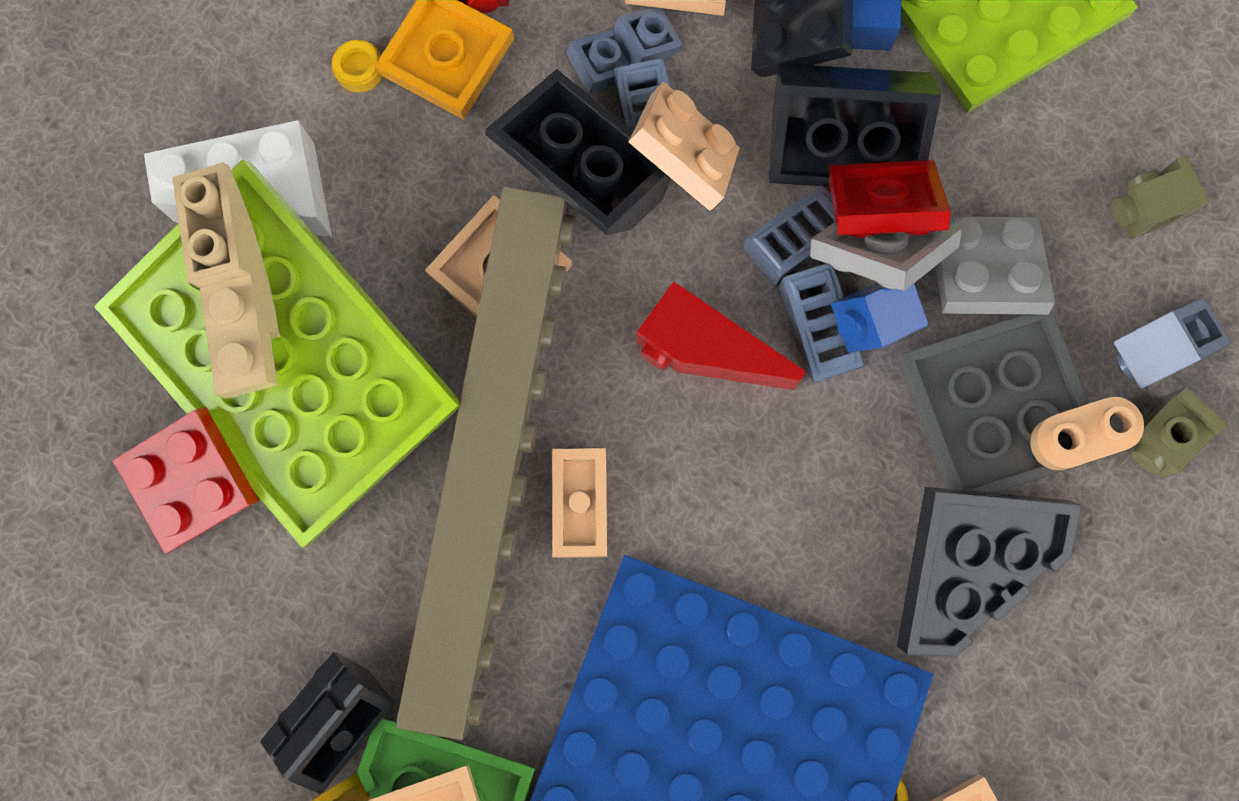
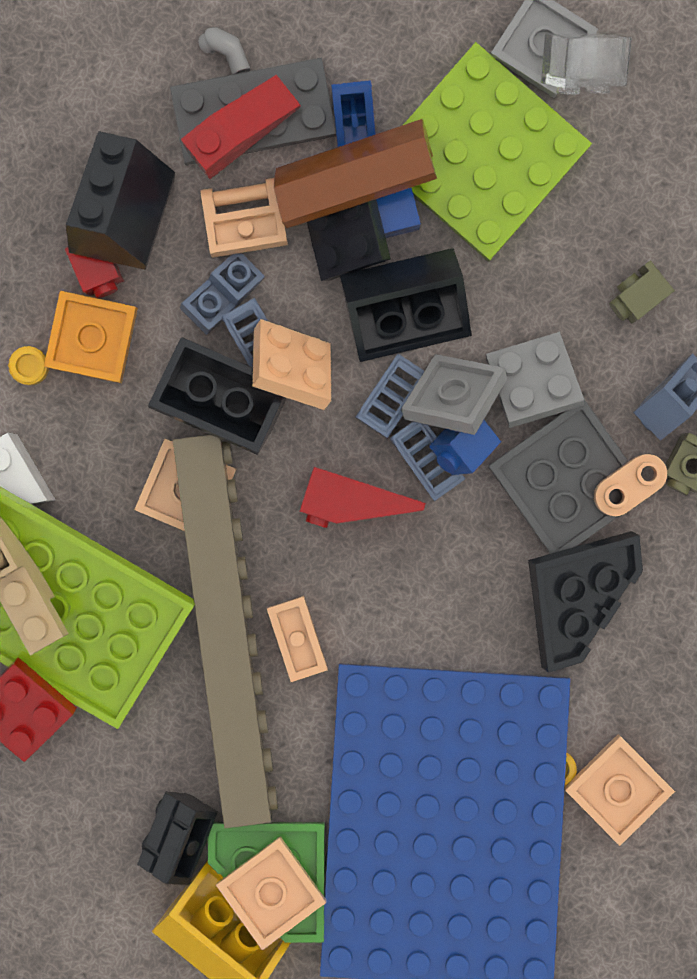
camera: 15 degrees left, 10 degrees up
red plate [829,160,951,238] -> none

